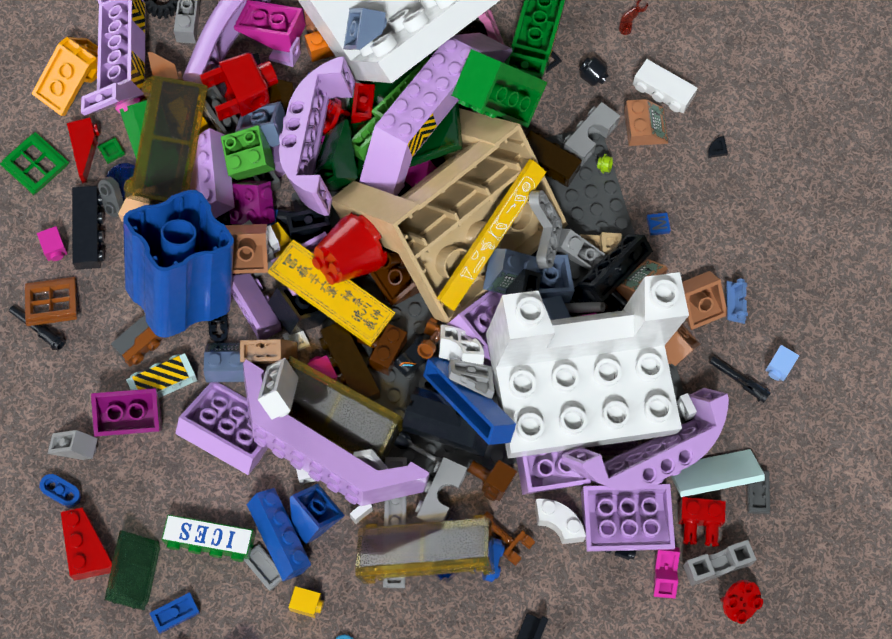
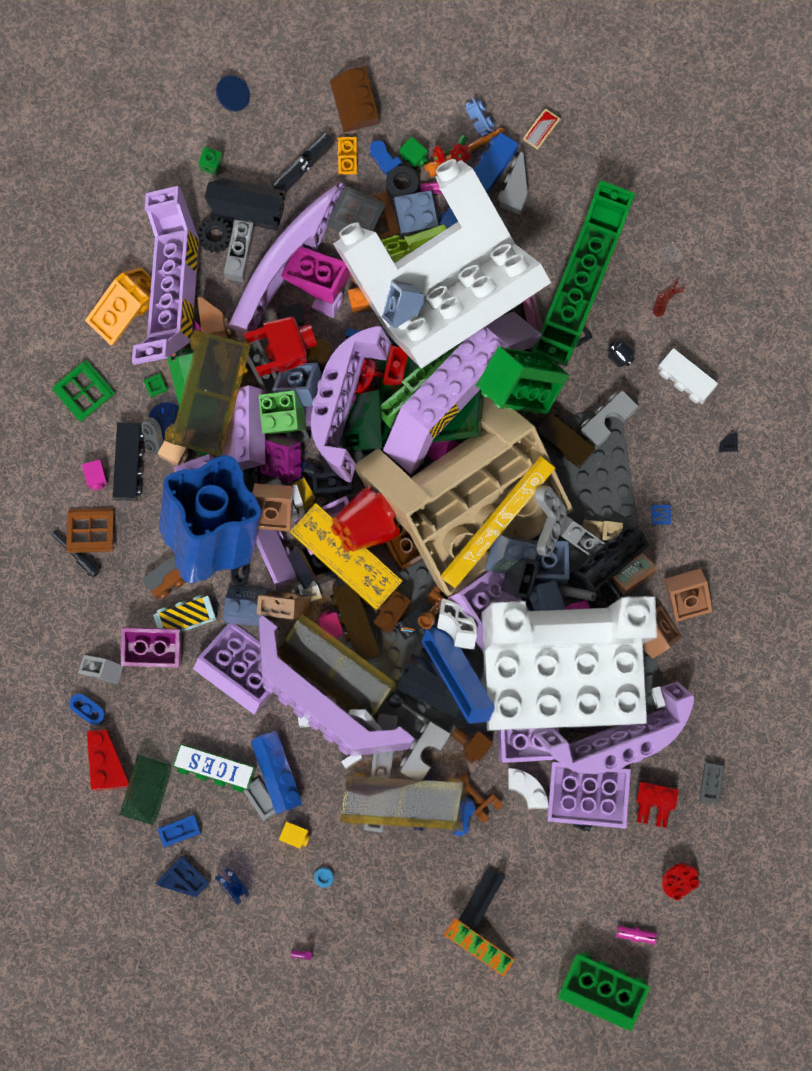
camera: 15 degrees right, 10 degrees up
red slope [67,117,100,184] -> none
white brick [258,358,299,419] -> none
blue slope [290,484,345,544] -> none
light grey wing [448,359,494,399] -> none
lime plate [597,154,613,174] -> none
nougat slope [624,99,668,146] -> none
dark pink slope [654,547,680,599] -> none
light aqua tile [671,449,765,497] -> none
light grey arch [683,540,756,586] -> none
black pin [709,356,771,403] -> none
medium blue hinge [726,279,748,324] -> none
light blue brick [765,345,799,381] -> none

